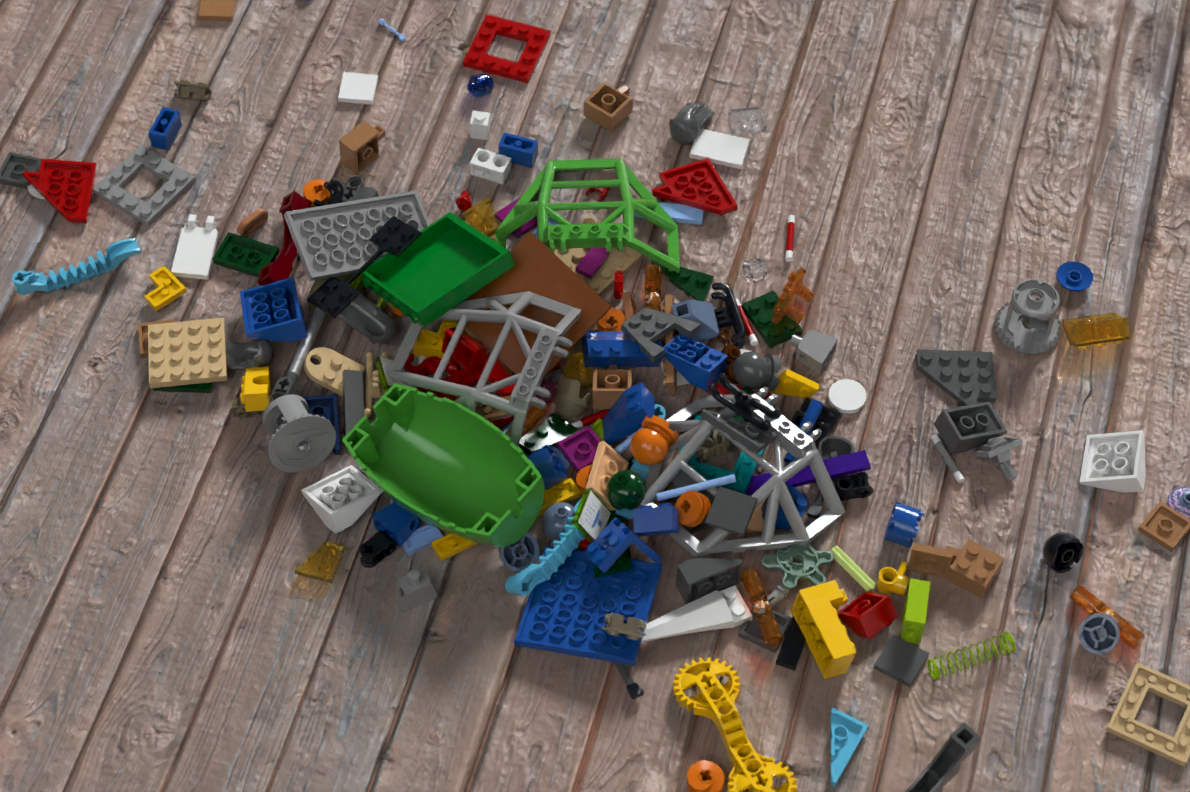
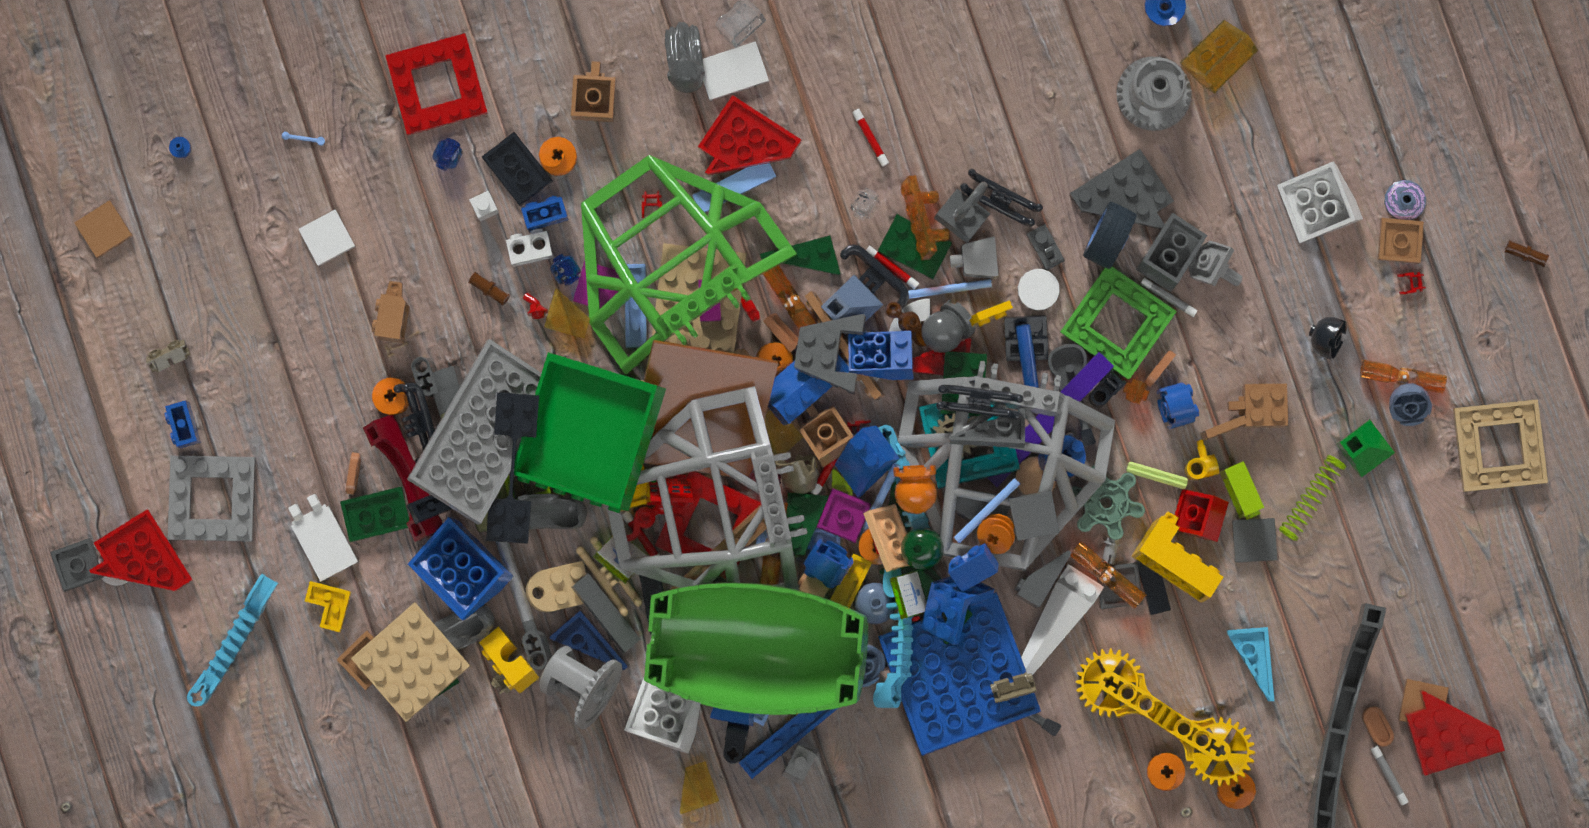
camera: 35 degrees left, 30 degrees up
none -> black tile [407,495,452,524]
none -> reddish brown pin [468,272,510,306]
none -> black tile [482,132,553,206]
none -> orange piece [539,137,577,176]
none -> clear blue head [550,254,581,286]
none -> blue plate [739,708,838,779]
none -> light blue bar [908,279,992,299]
none -> dark grey tile [934,182,991,243]
none -> black piece [960,169,1043,227]
none -> dark grey plate [1026,224,1065,270]
none -> bright green plate [1060,267,1177,380]
none -> black wheel [1083,201,1137,269]
none -> clear orange gear [1123,379,1150,405]
none -> nougat tile [1144,350,1176,387]
none -> green slope [1336,419,1395,478]
none -> red piece [1397,272,1426,295]

